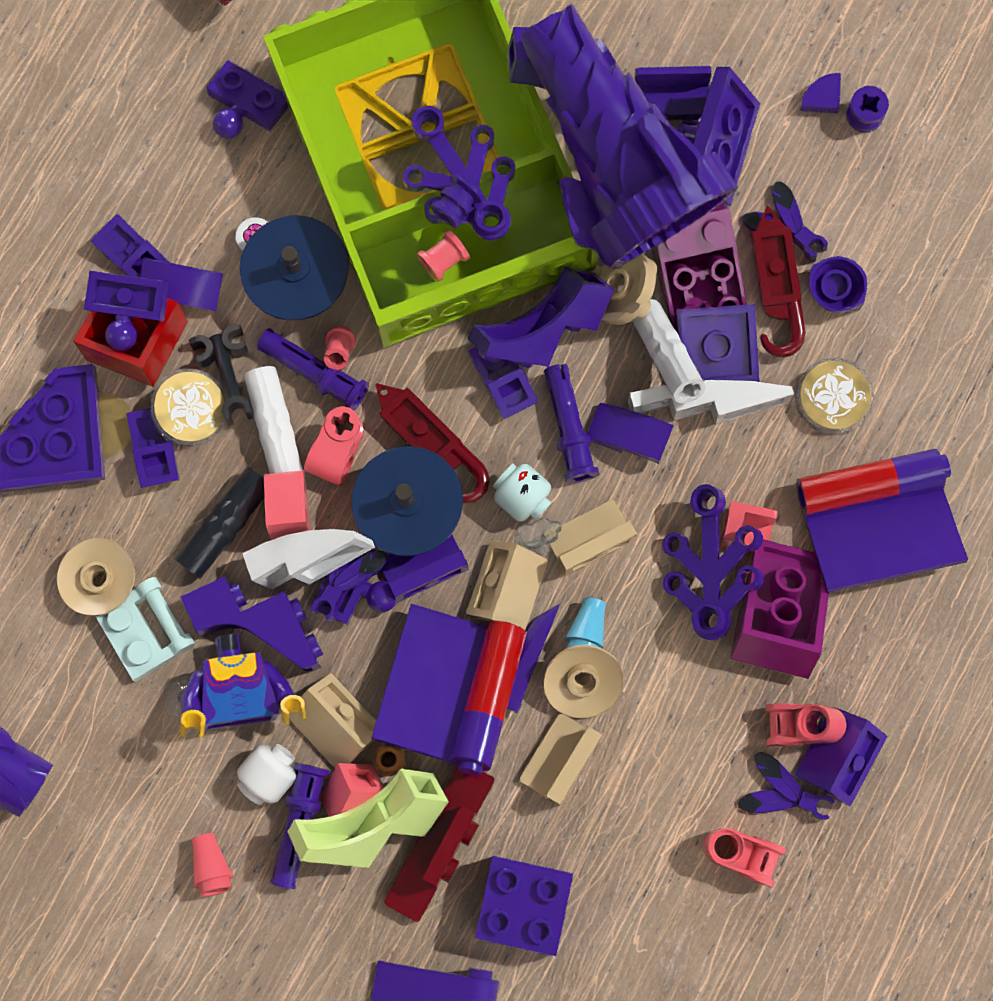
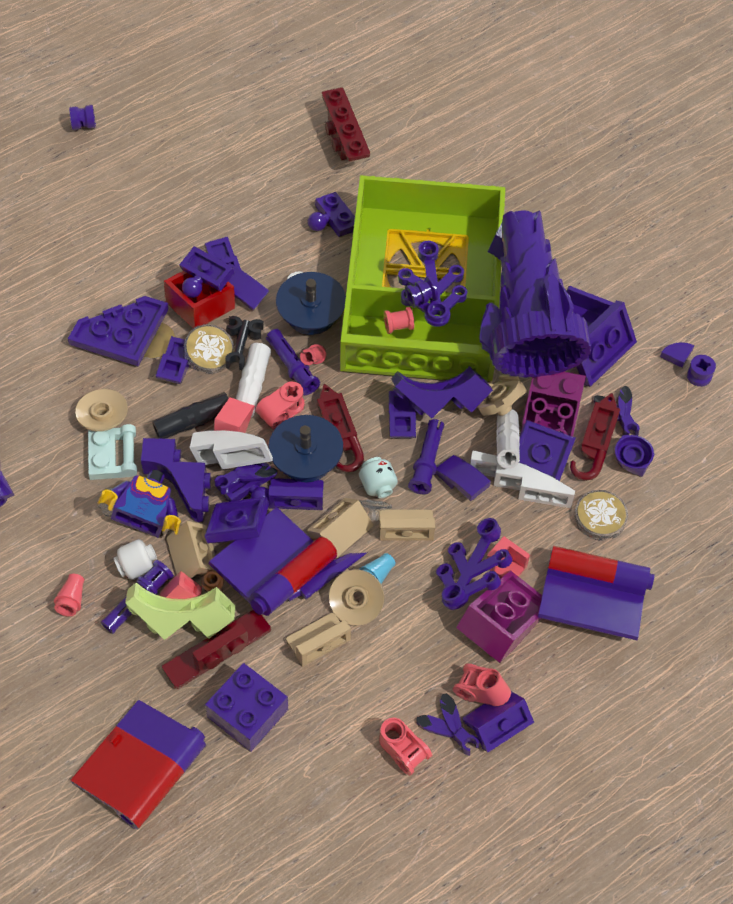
camera: 20 degrees right, 20 degrees down
none -> dark purple plate [205,497,269,544]

